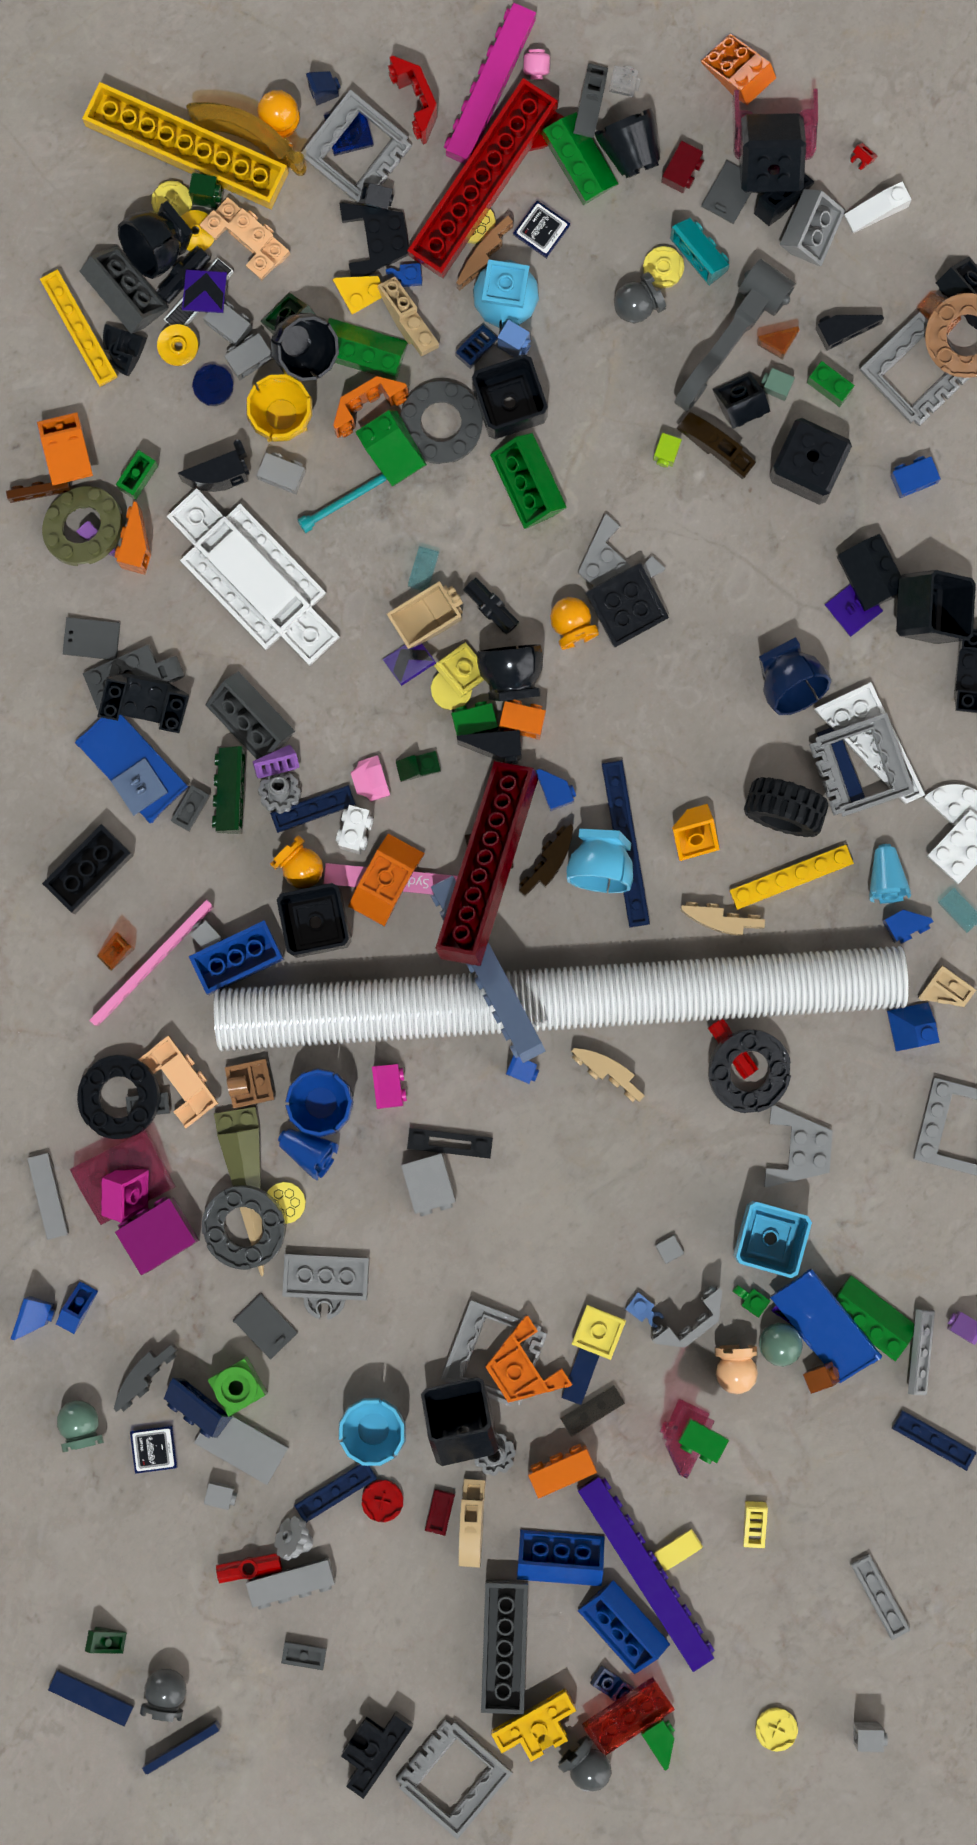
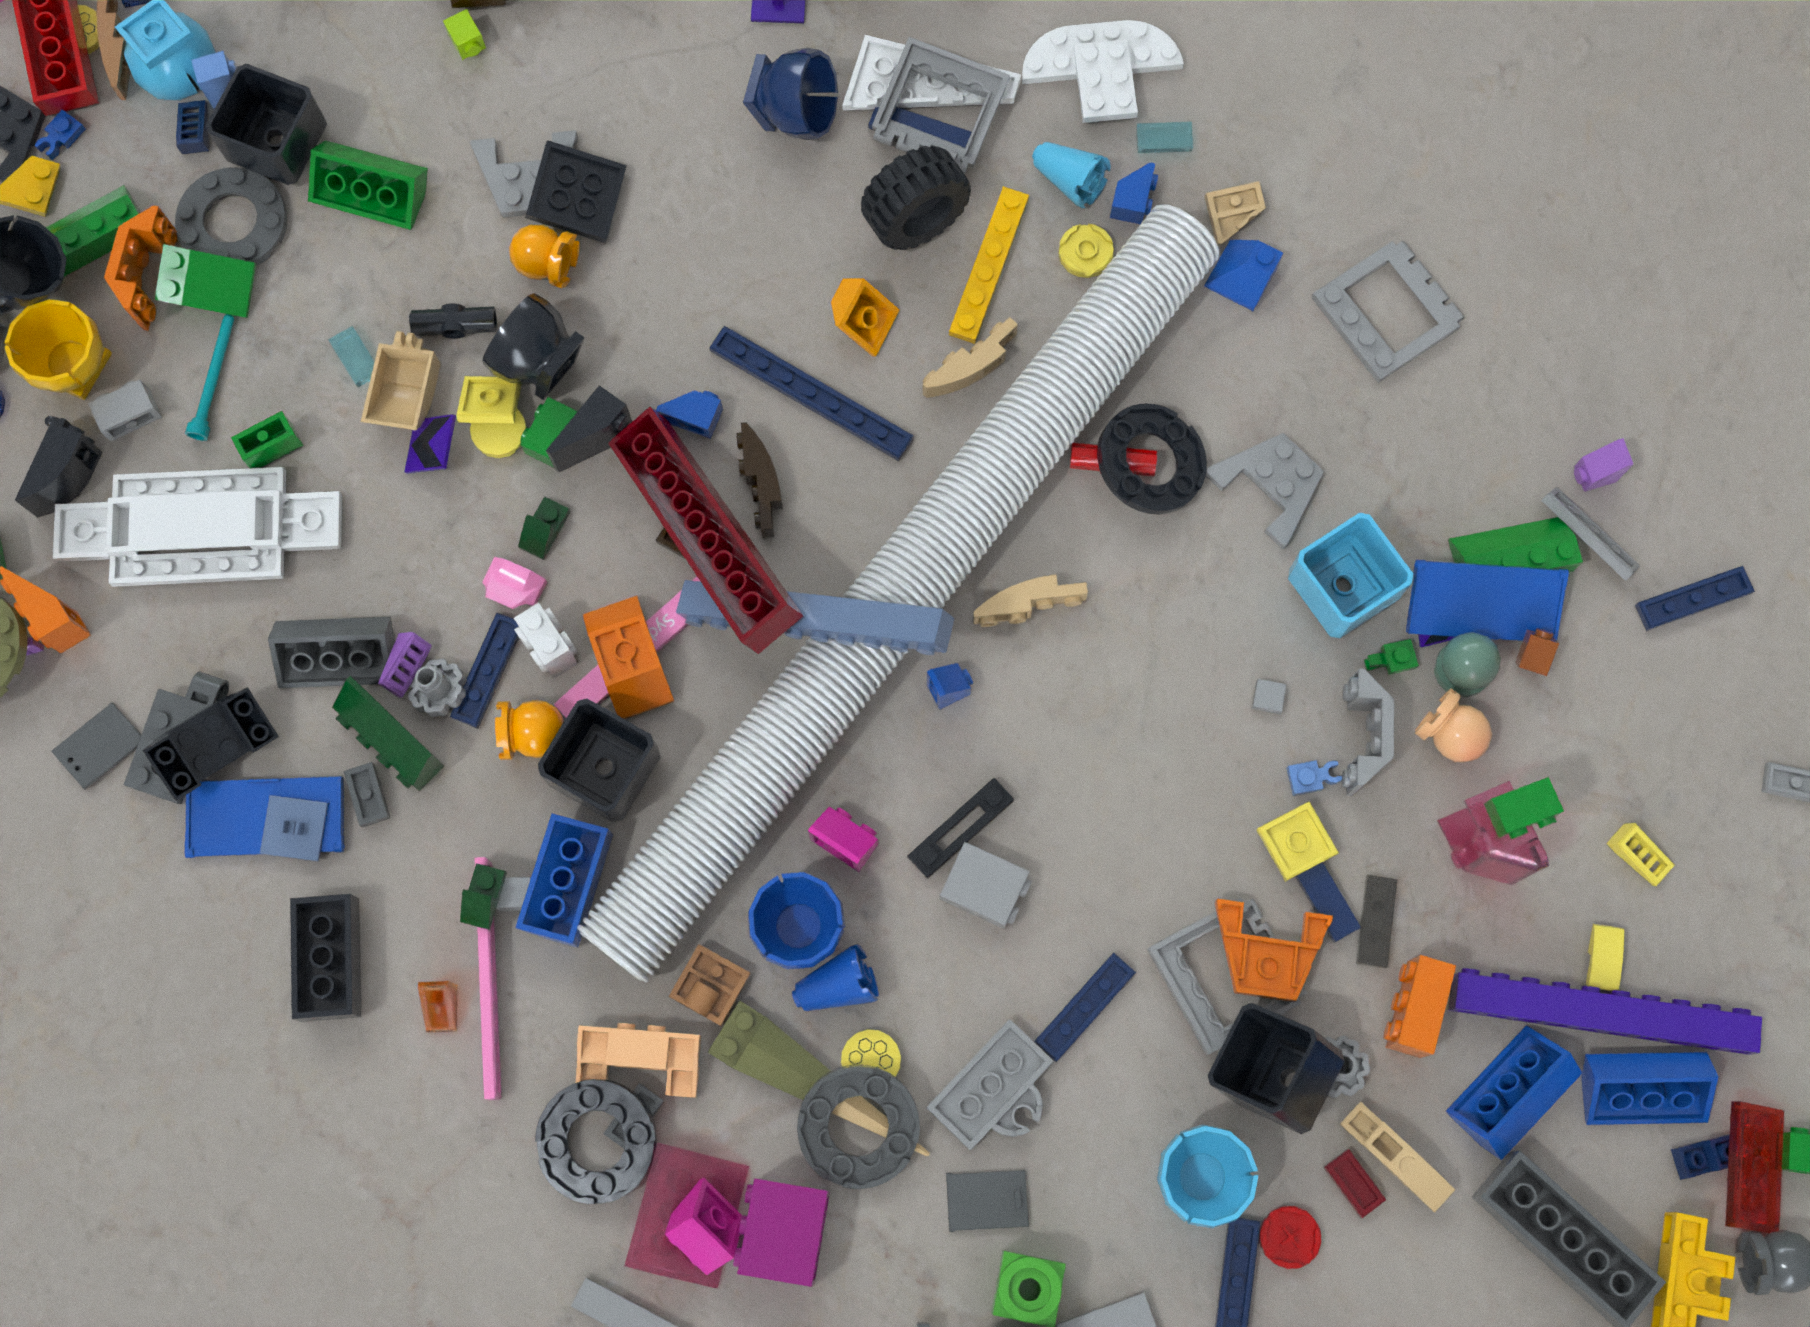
camera: 55 degrees left, 10 degrees down
tan slope [377,276,439,357] -> none
orange brick [499,700,546,740] -> none
medium azure plate [567,829,633,893] -> none
none -> green brick [231,411,303,468]
none -> dark green slope [460,863,507,930]
none -> dark blue tile [1034,952,1136,1062]
none -> light yellow tile [1059,224,1114,278]

